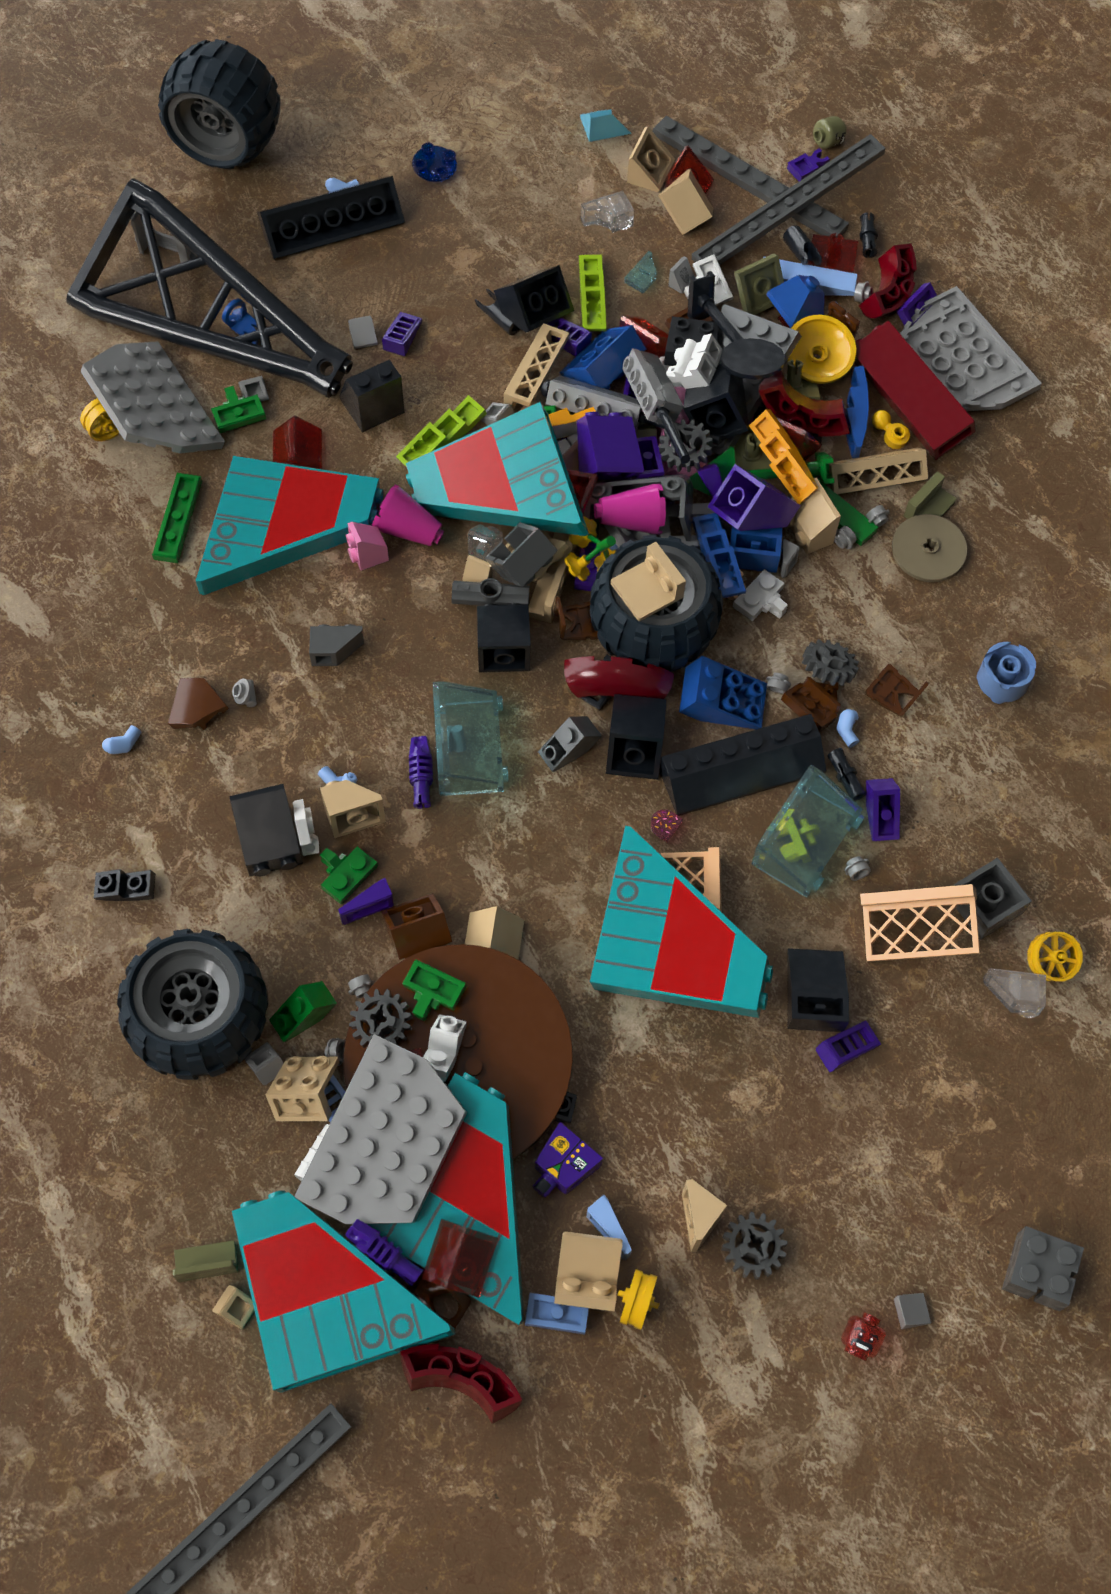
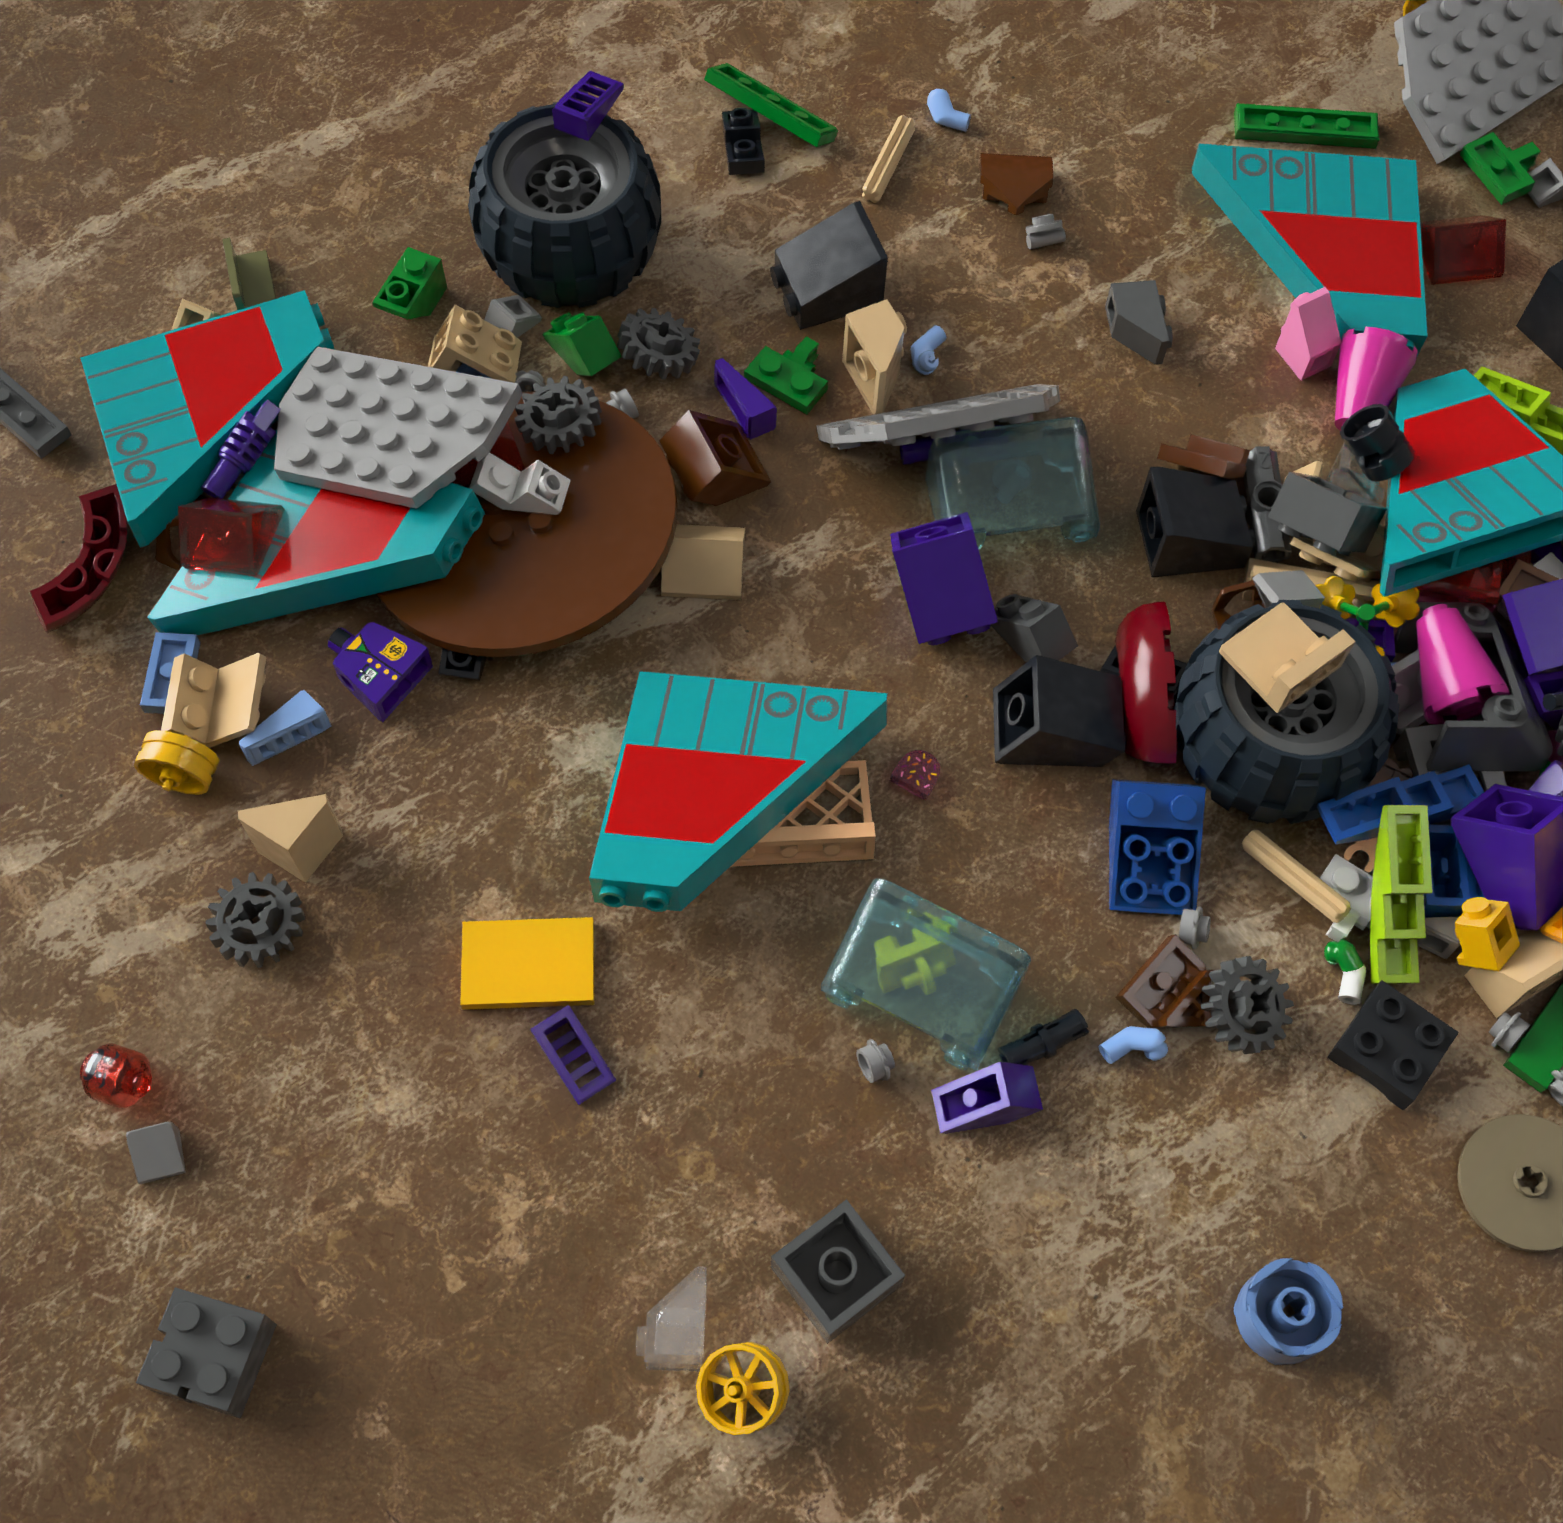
camera: 85 degrees right, 0 degrees up
white hinge [293,799,319,856] -> none
green hinge [402,960,467,1021] -> none
black slope [659,714,827,816] -> none
black slope [787,948,849,1032] -> none
light nougat fence [860,884,980,962] -> none
reddish brown piece [865,664,929,716] -> none
none -> green slope [372,247,447,320]
none -> yellow tile [460,917,595,1010]
none -> dark purple slope [552,71,624,141]
none -> dark grey gear [617,308,700,380]
none -> green tile [704,63,838,147]
none -> light grey plate [816,384,1061,450]
none -> tan axle [862,115,916,203]
none -> dark purple slope [890,512,998,645]
none -> reddish brown slope [1157,434,1250,478]
none -> tan axle [1242,830,1351,923]
none -> light grey slope [1252,570,1325,608]
none -> arm [1324,939,1366,1005]
none -> black brick [1327,980,1459,1110]
none -> black wheel [1340,404,1415,481]
none -> lime slope [1370,805,1432,984]
none -> yellow brick [1454,897,1520,971]

